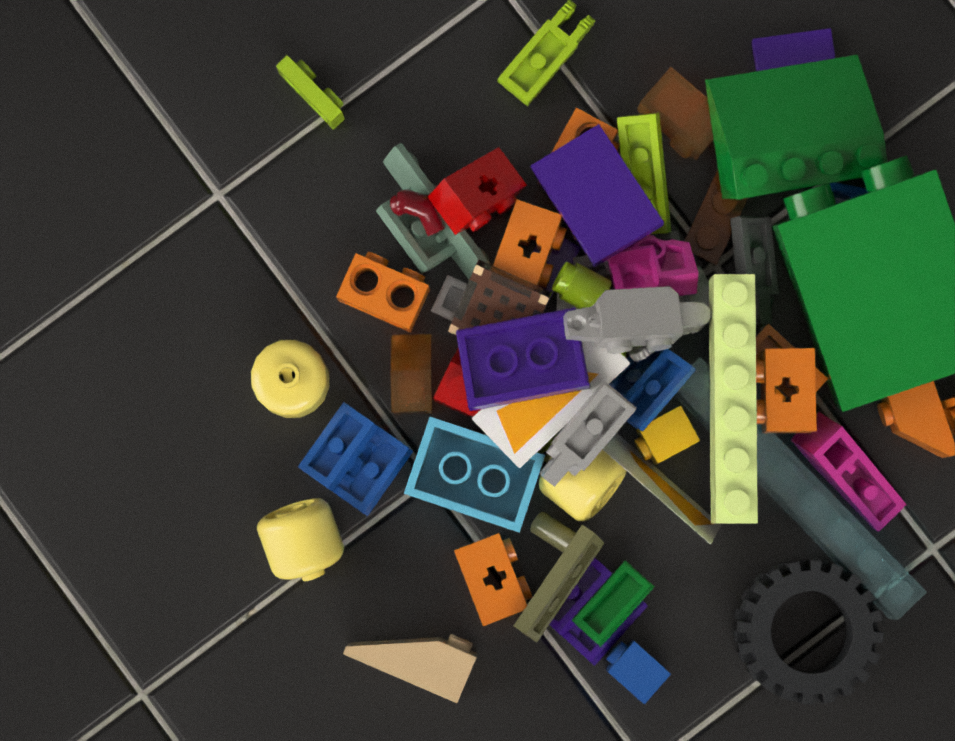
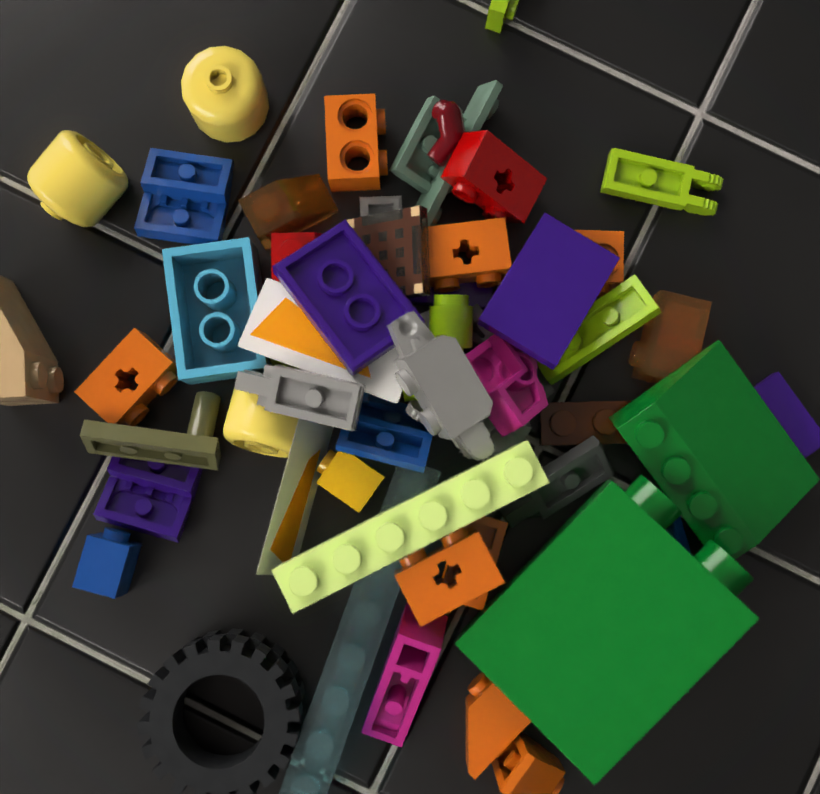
camera: 55 degrees right, 0 degrees up
green tile [572,561,655,647] -> none

